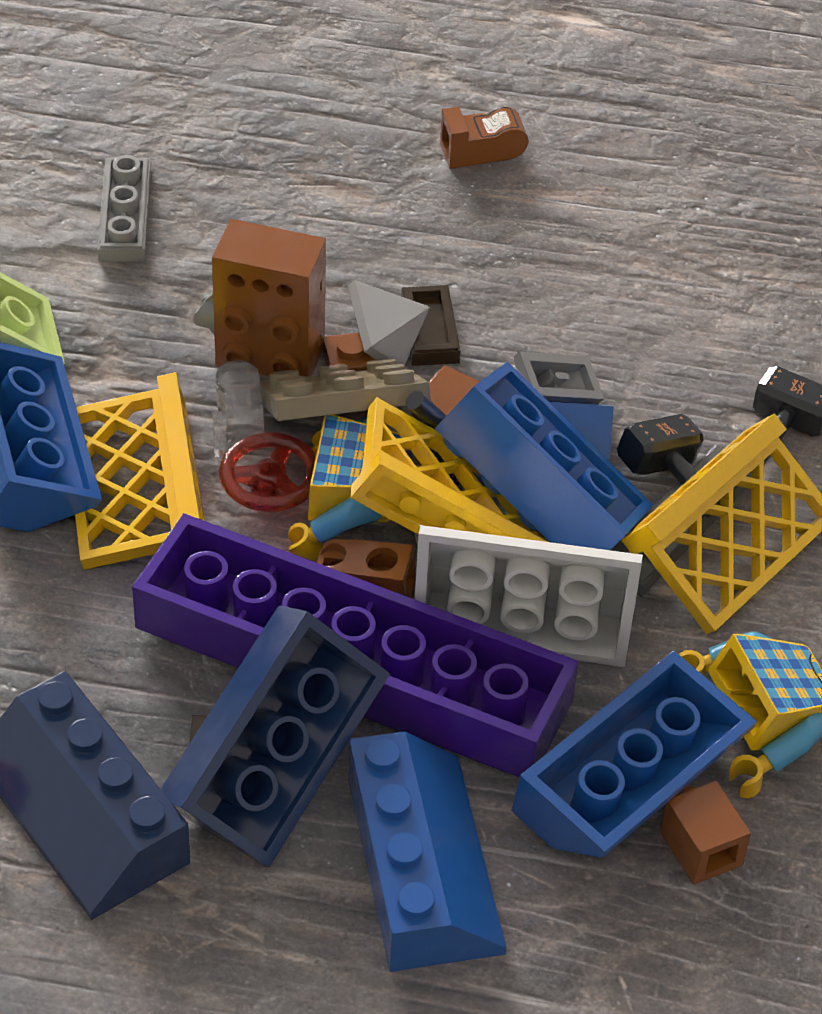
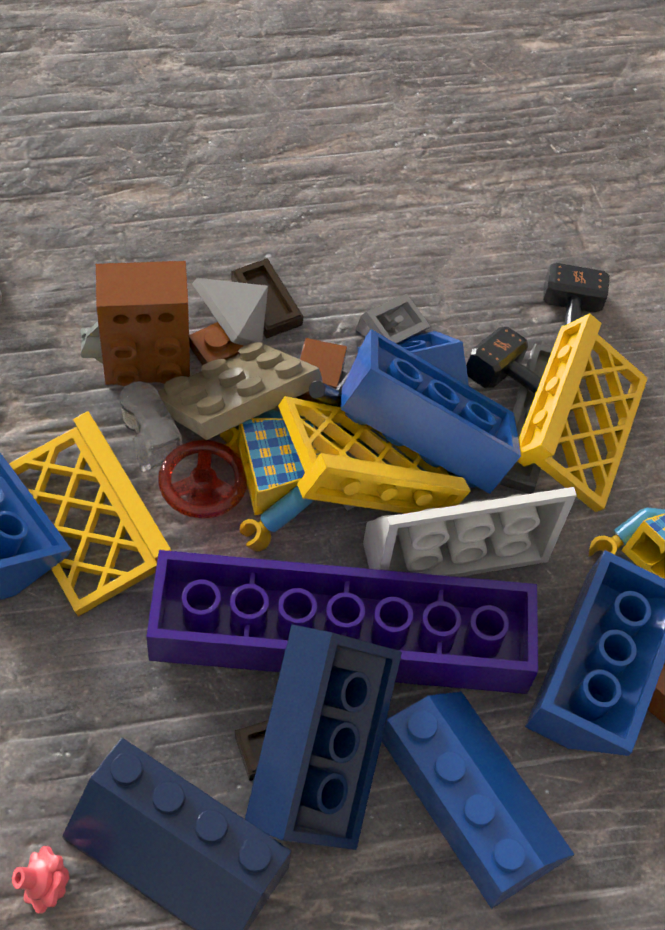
camera: 25 degrees left, 10 degrees up
dark orange leg [316,539,416,598] -> none
dark orange leg [440,107,529,169] -> none

